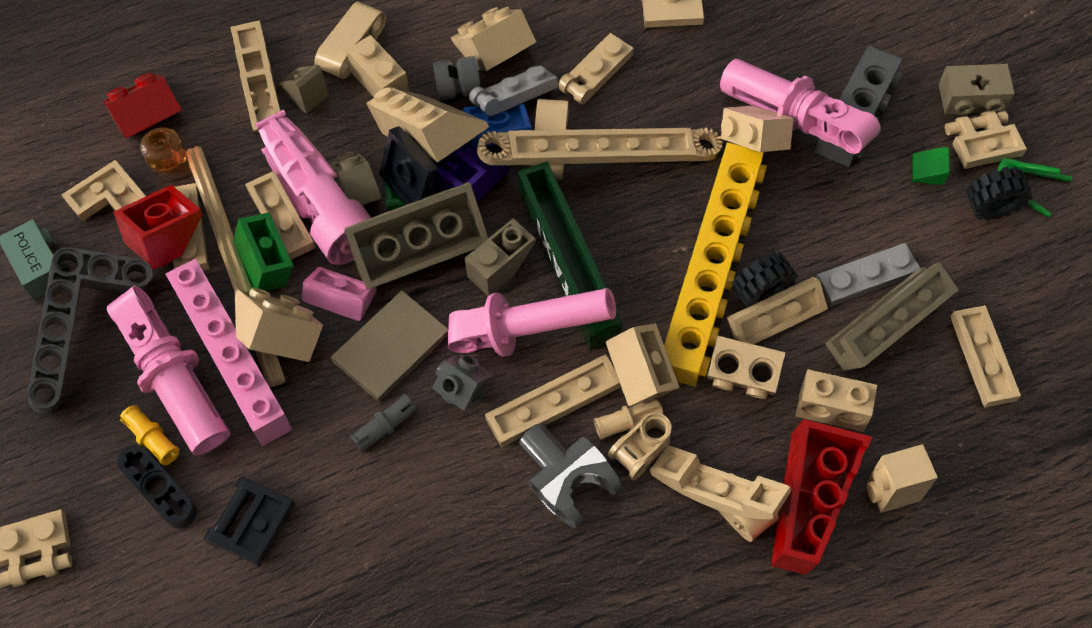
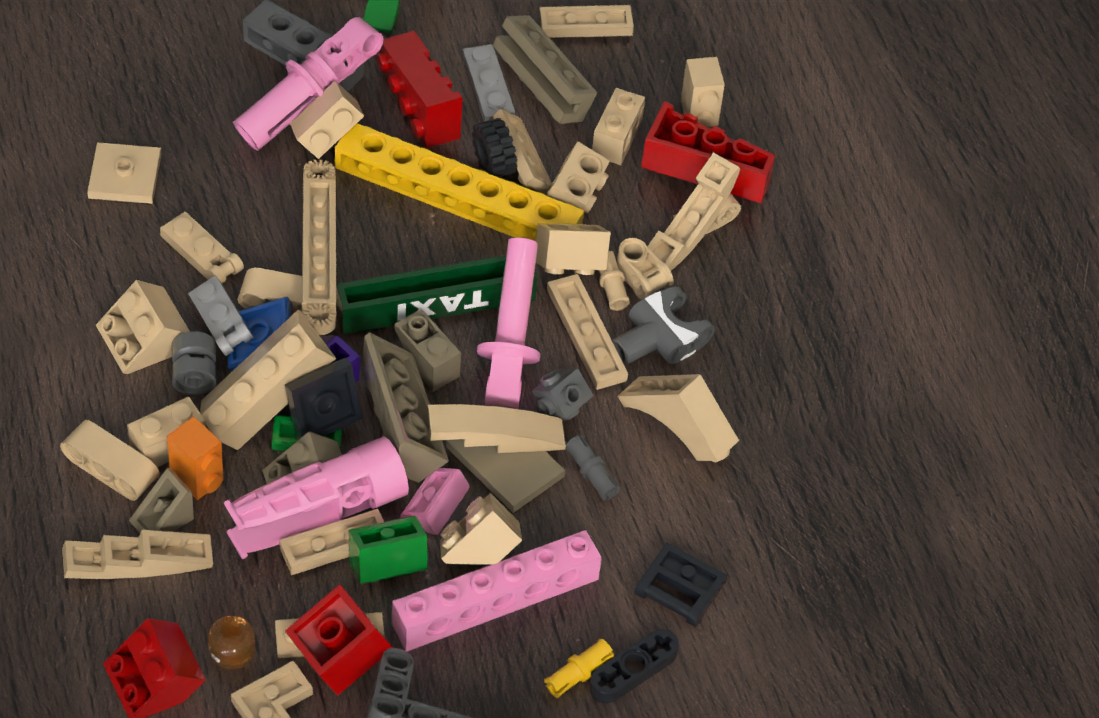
camera: 90 degrees left, 10 degrees down
bright pink piece [107,285,230,456] -> none
tan axle [186,146,285,387] -> none
none -> orange brick [167,416,224,500]
none -> red wedge [376,31,463,149]
none -> tan slope [427,404,566,453]
none -> tan arch [617,374,739,462]

